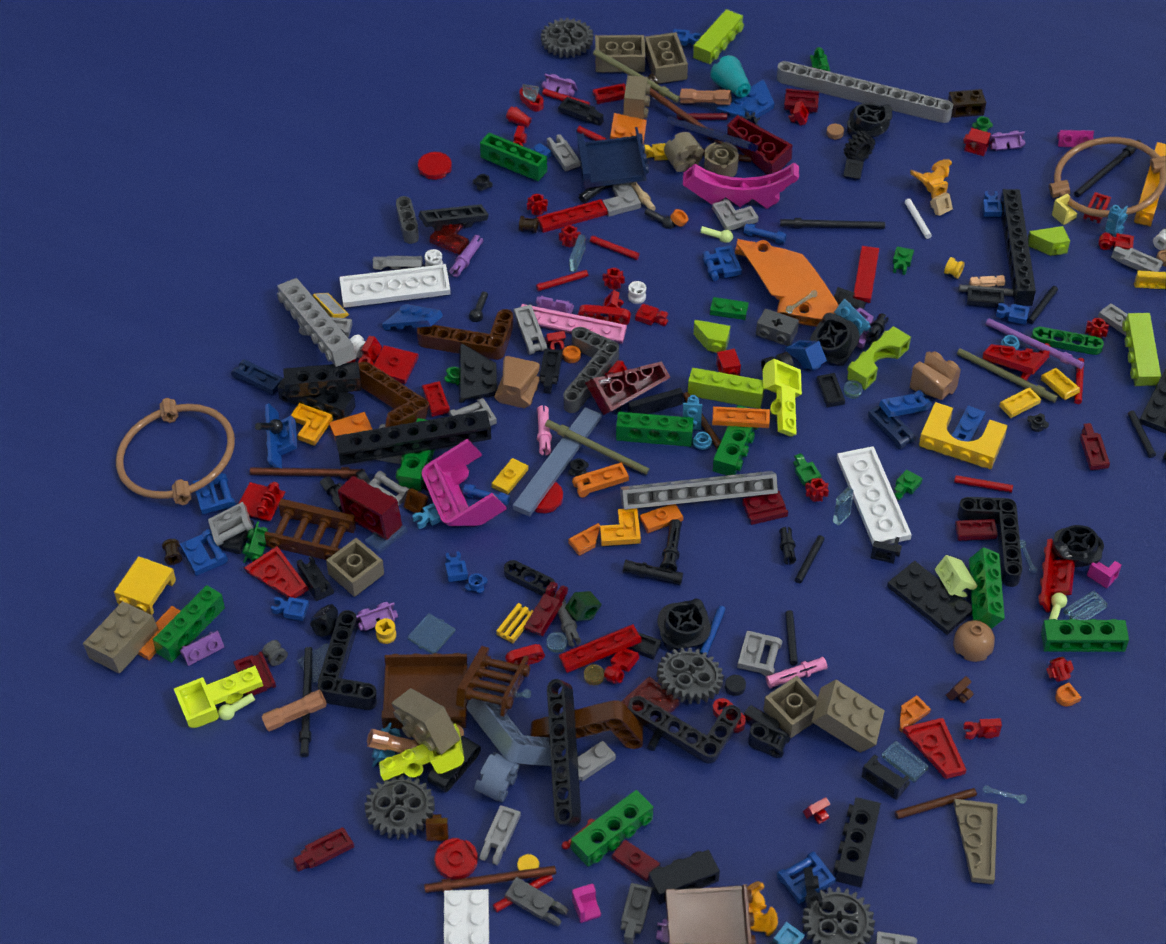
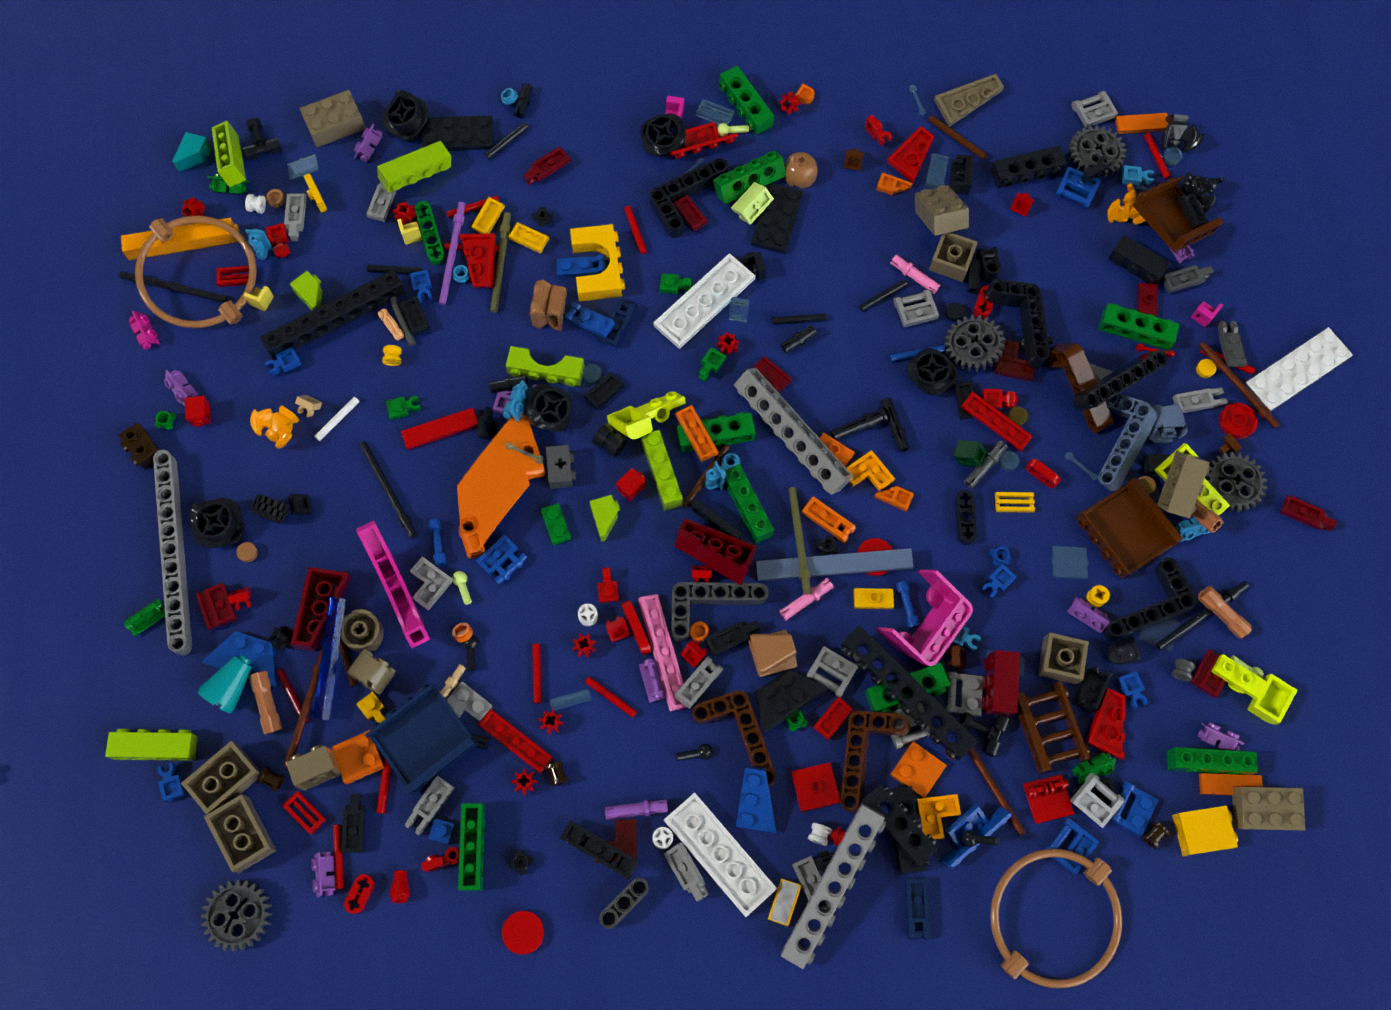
camera: 125 degrees left, 20 degrees up
red plate [358,336,382,365] -> none
reddish brown fence [456,646,531,717] -> none
clear light blue tile [522,84,539,102] -> none
dark red hinge [524,582,568,636] -> none
olive bar [593,49,680,103] -> none
blue arch [785,340,827,370] -> none
none -> light yellow panel [397,219,423,245]

